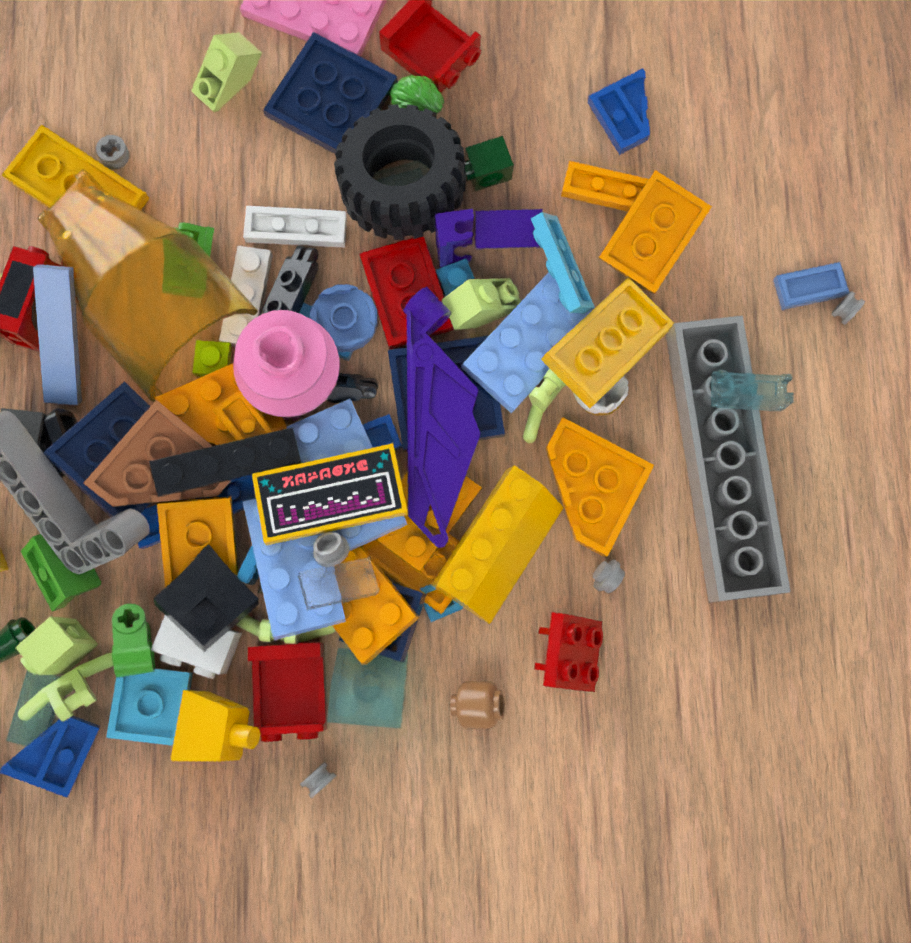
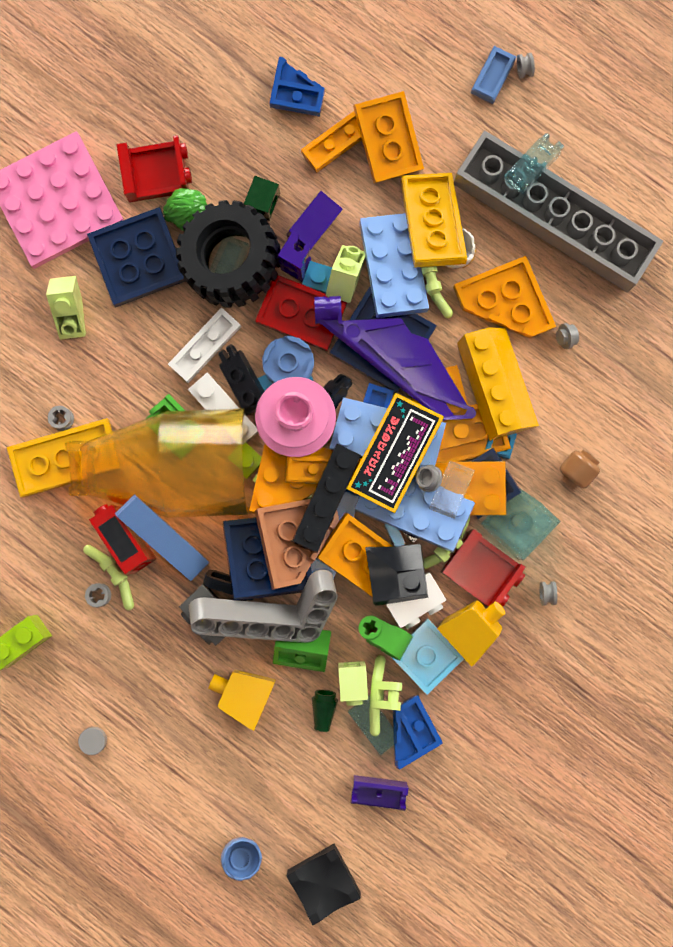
camera: 45 degrees left, 5 degrees up
medium azure plate [531,212,595,314] -> none
red plate [534,612,603,692] -> none

